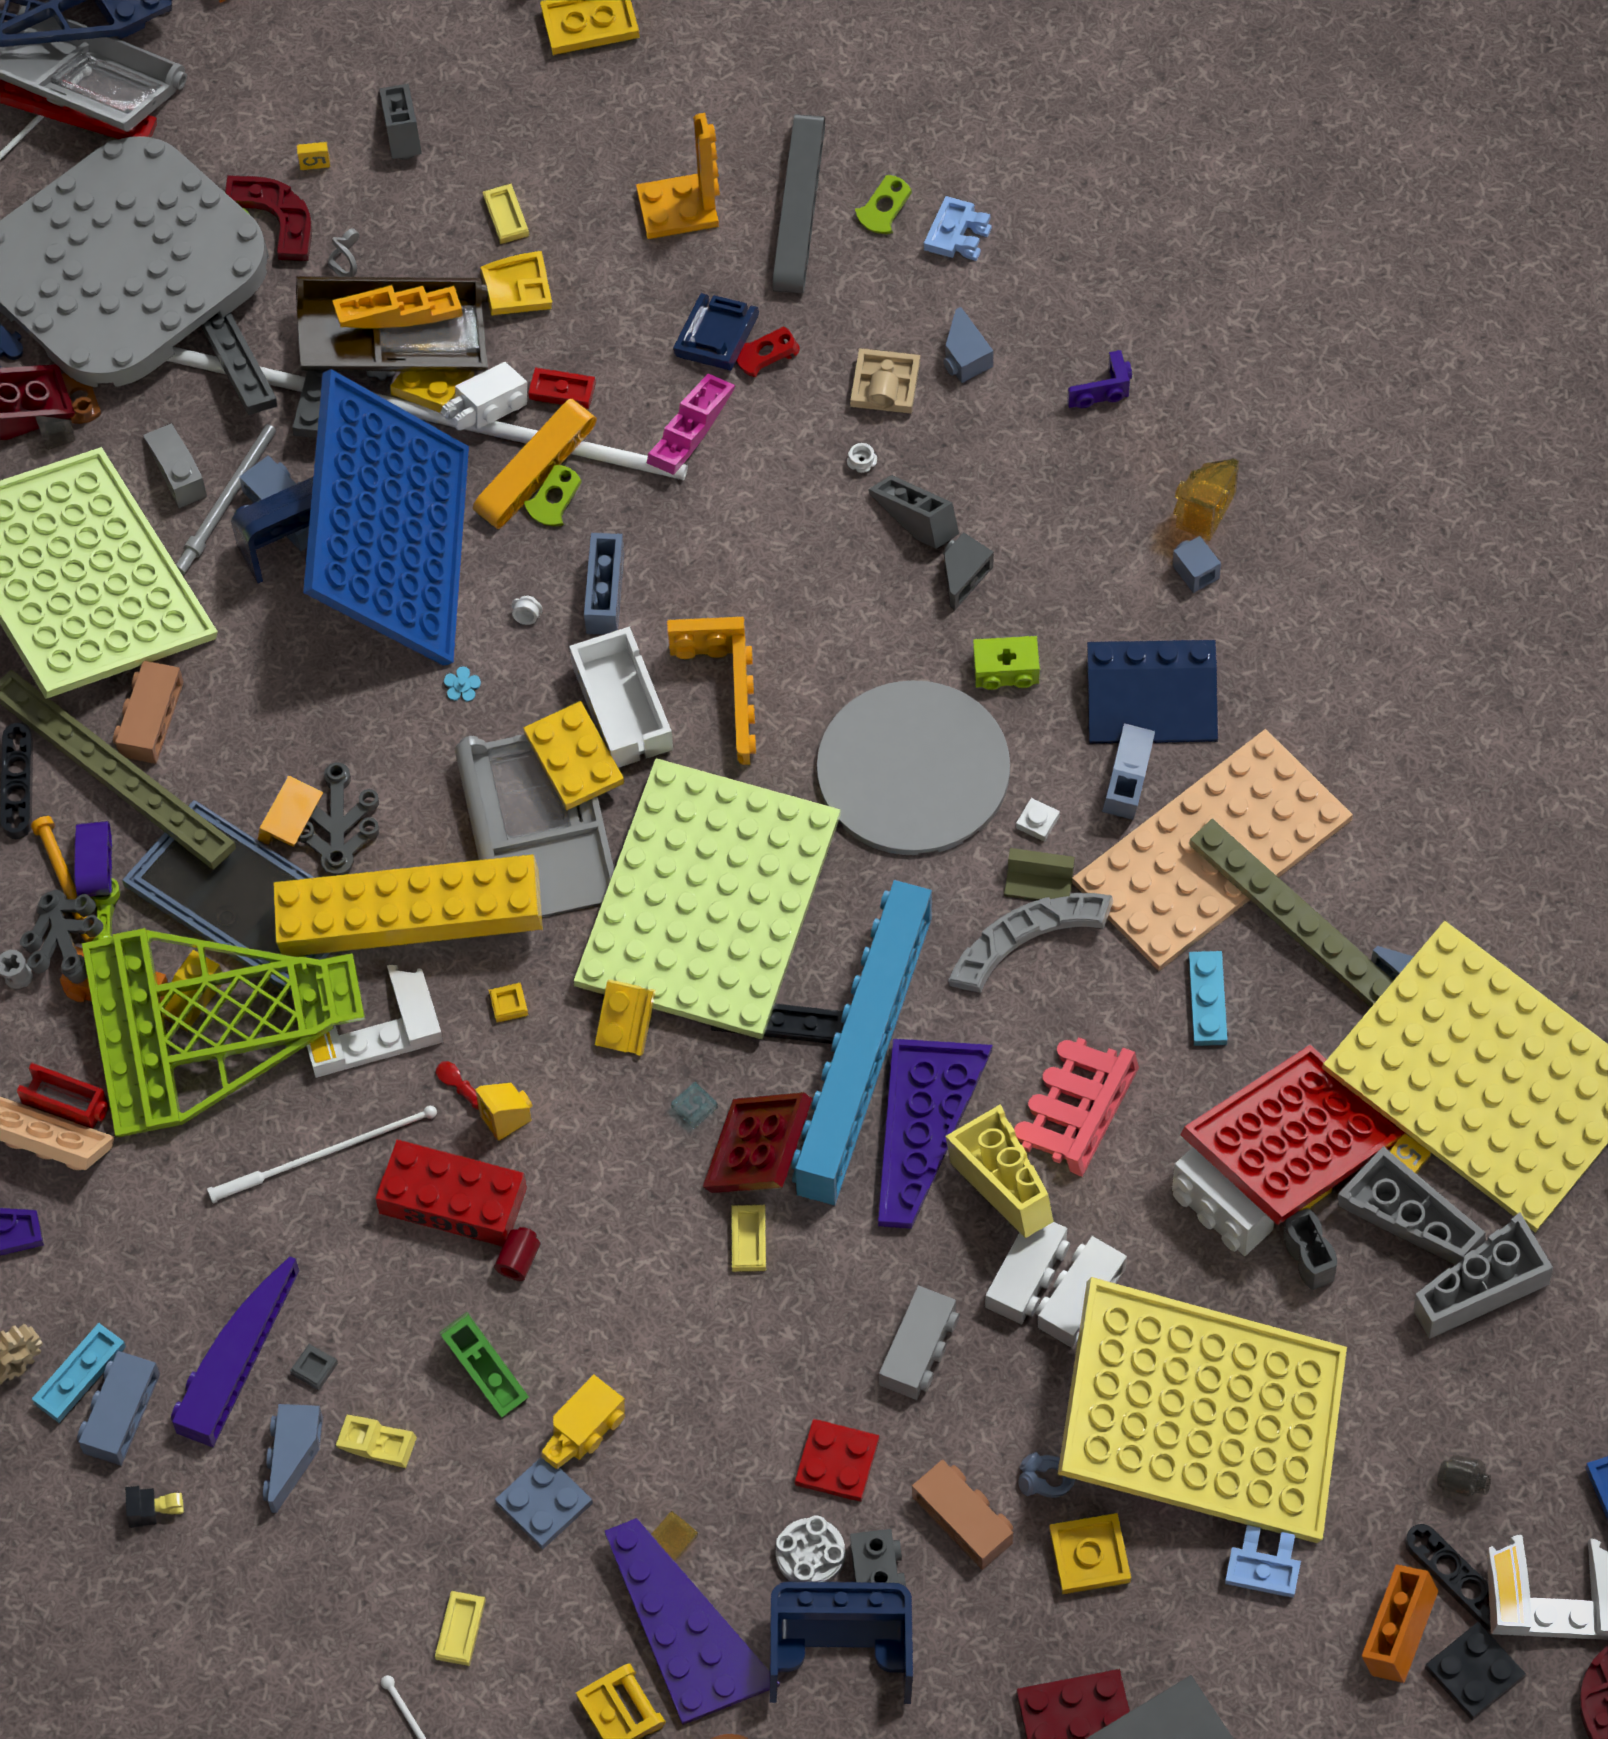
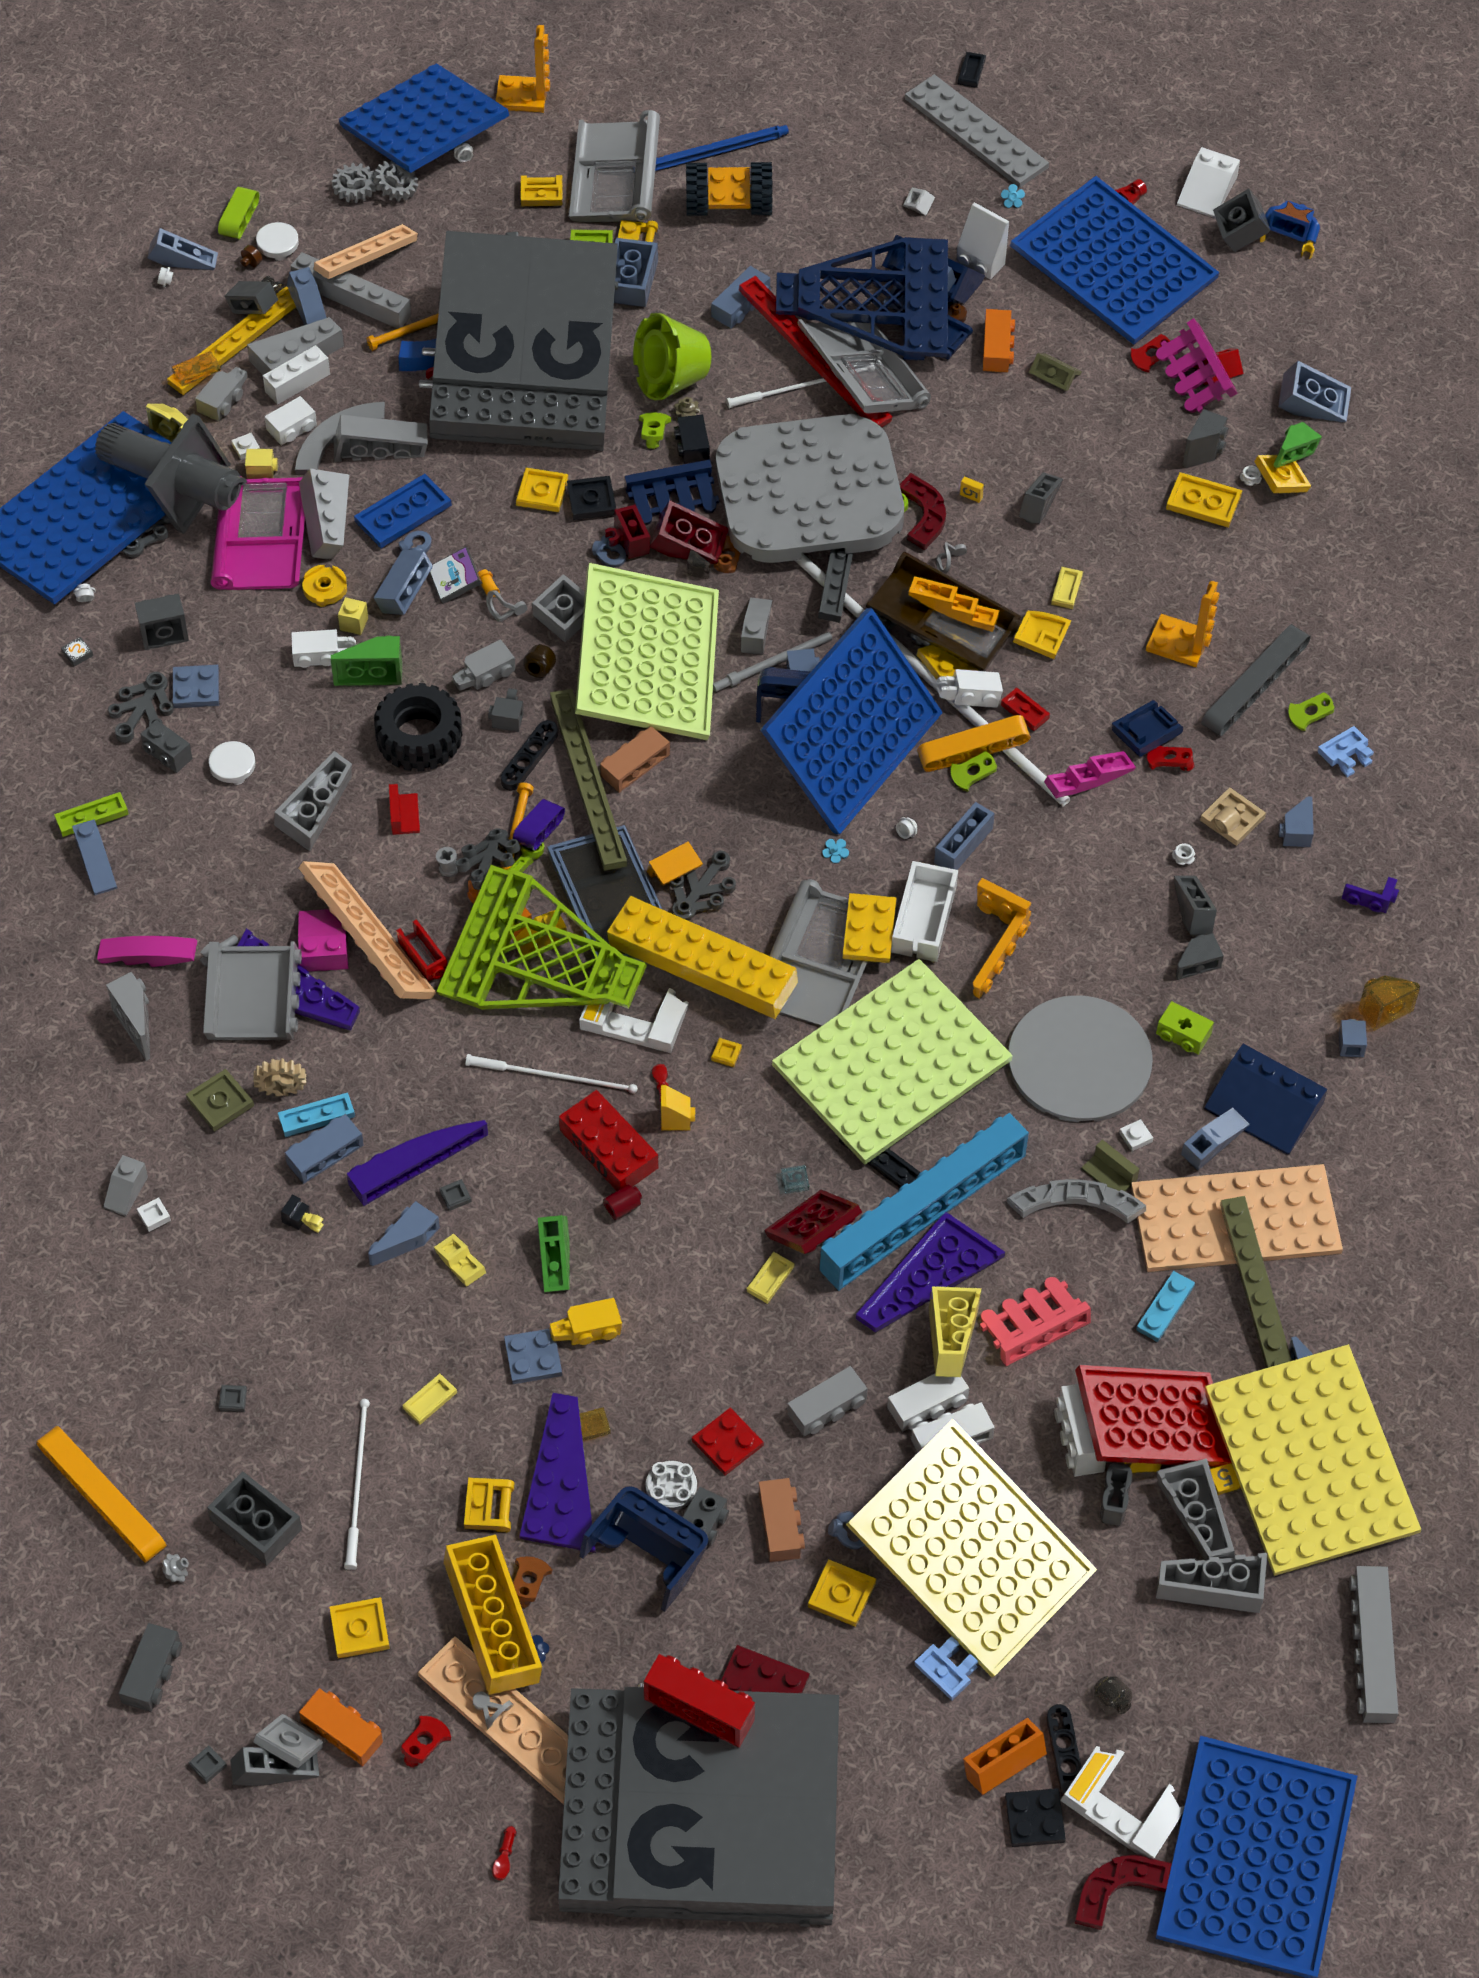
camera: 30 degrees right, 5 degrees down
yellow plate [595,980,656,1056] -> none

